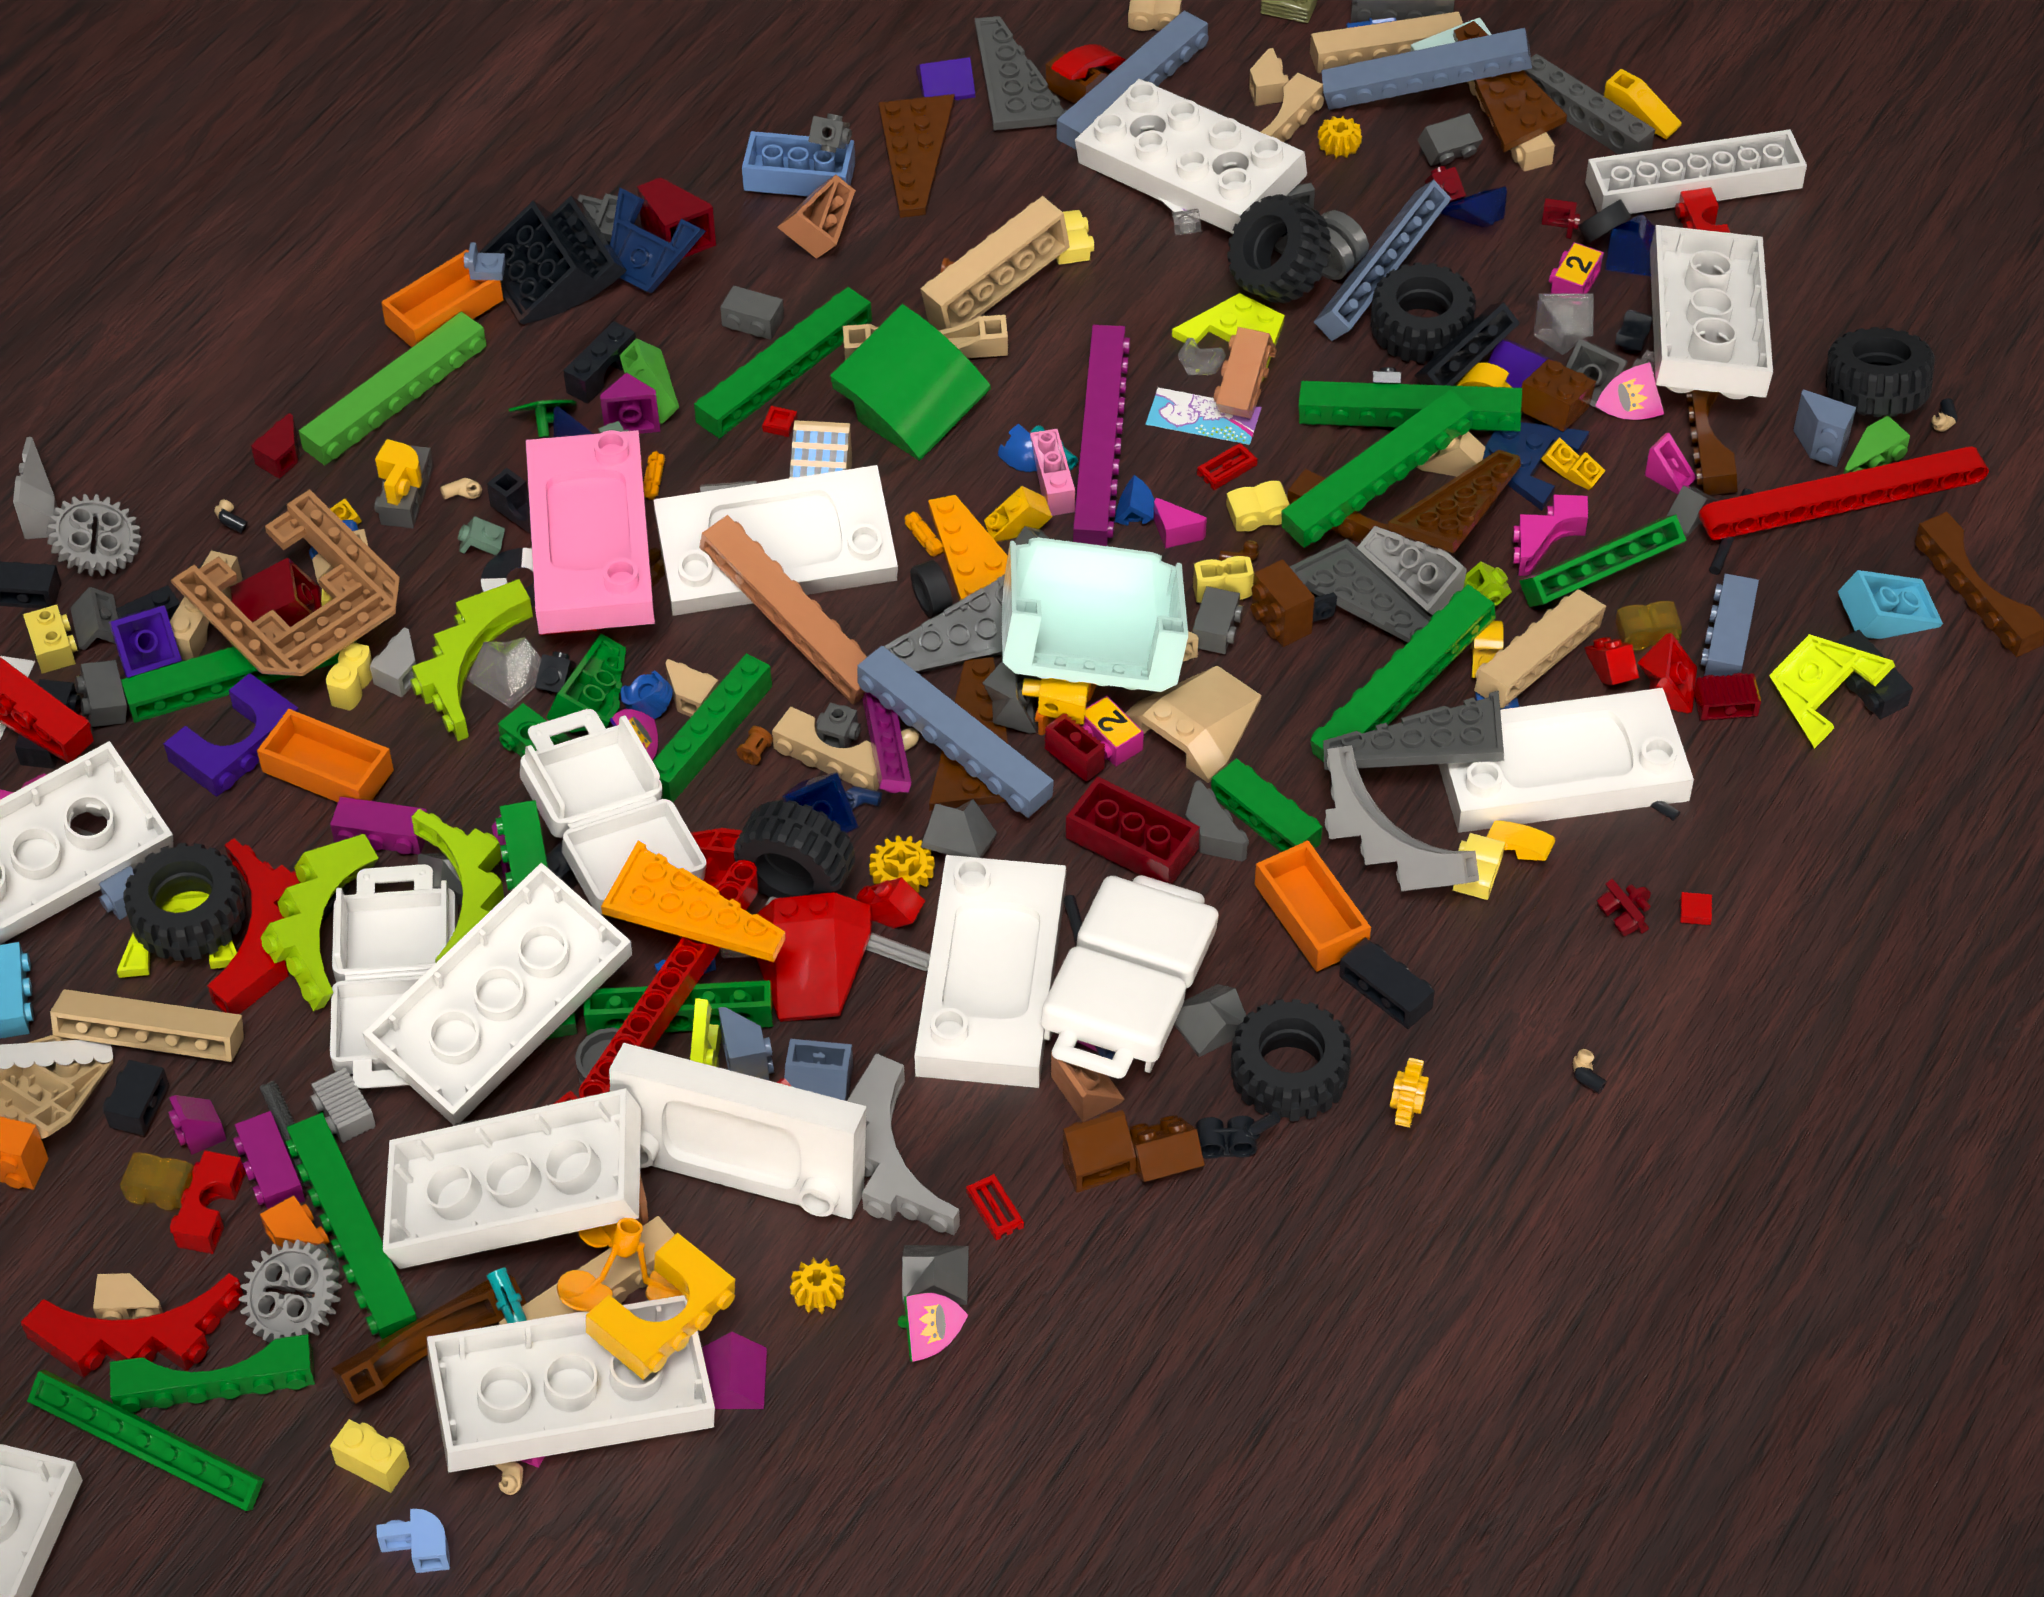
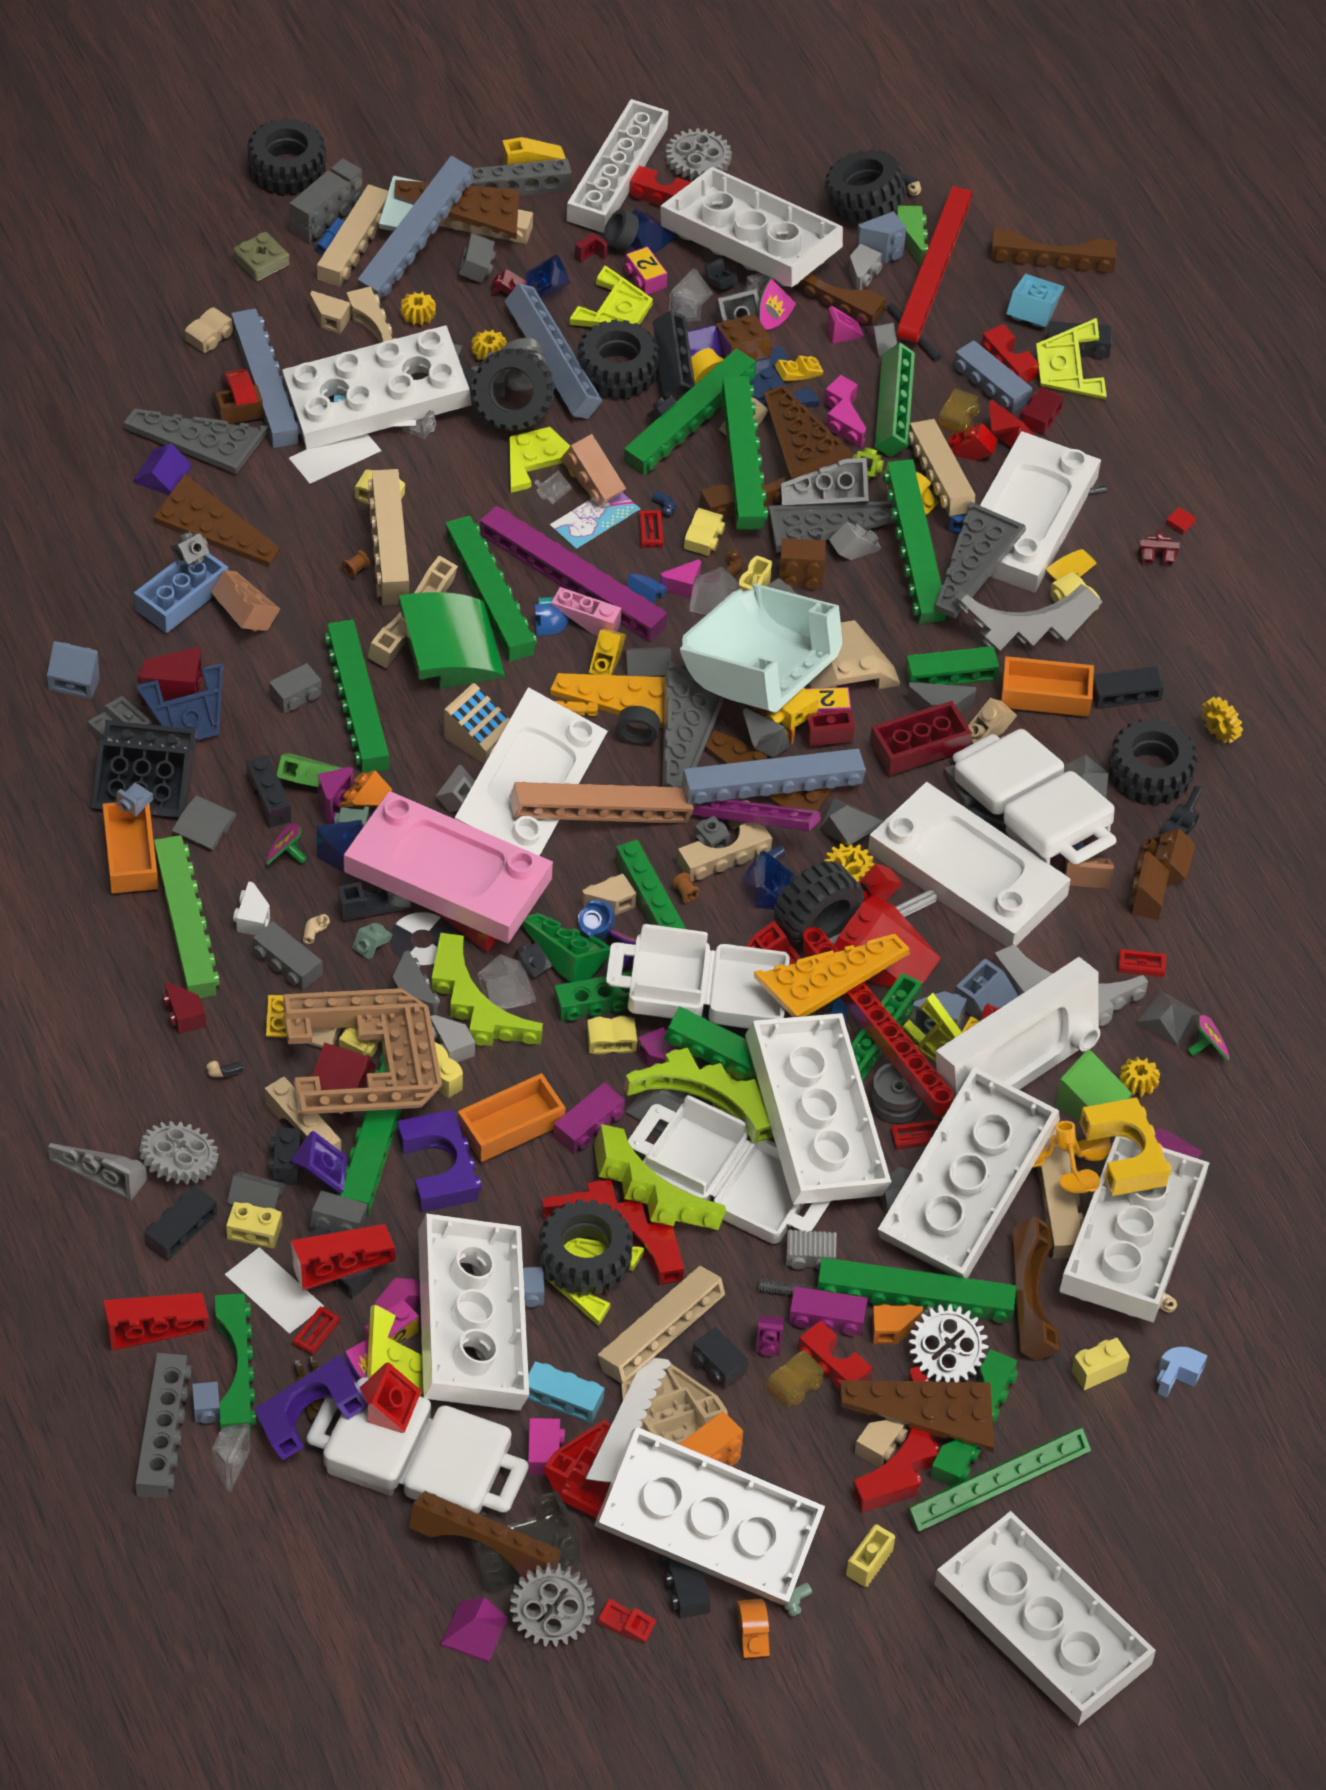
camera: 60 degrees left, 0 degrees up
yellow brick [375,439,422,506] -> none
teal pin [487,1267,527,1324] -> none
red tile [762,406,798,437] -> none
black arm [1572,1049,1607,1094] -> none
none -> sand blue slope [47,641,100,699]
none -> dark grey slope [172,795,237,851]
none -> white slope [233,882,270,935]
none -> white sticker [289,434,381,483]
none -> orange slope [339,770,392,809]
none -> dark grey slope [393,950,440,1016]
none -> green brick [445,516,537,662]
none -> yellow gear [471,329,507,361]
none -> neon yellow wing [569,265,653,327]
none -> light yellow brick [586,1016,637,1054]
none -> dark blue arm [652,490,677,516]
none -> light grey gear [665,128,732,181]
none -> clear slope [689,566,739,615]
none -> light grey slope [829,522,881,560]
none -> reddish brown wing [840,1380,994,1453]
none -> light grey slope [848,244,883,290]
none -> tan slope [968,698,1017,743]
none -> red arch [981,324,1039,383]
none -> bright green slope [1055,1049,1132,1122]

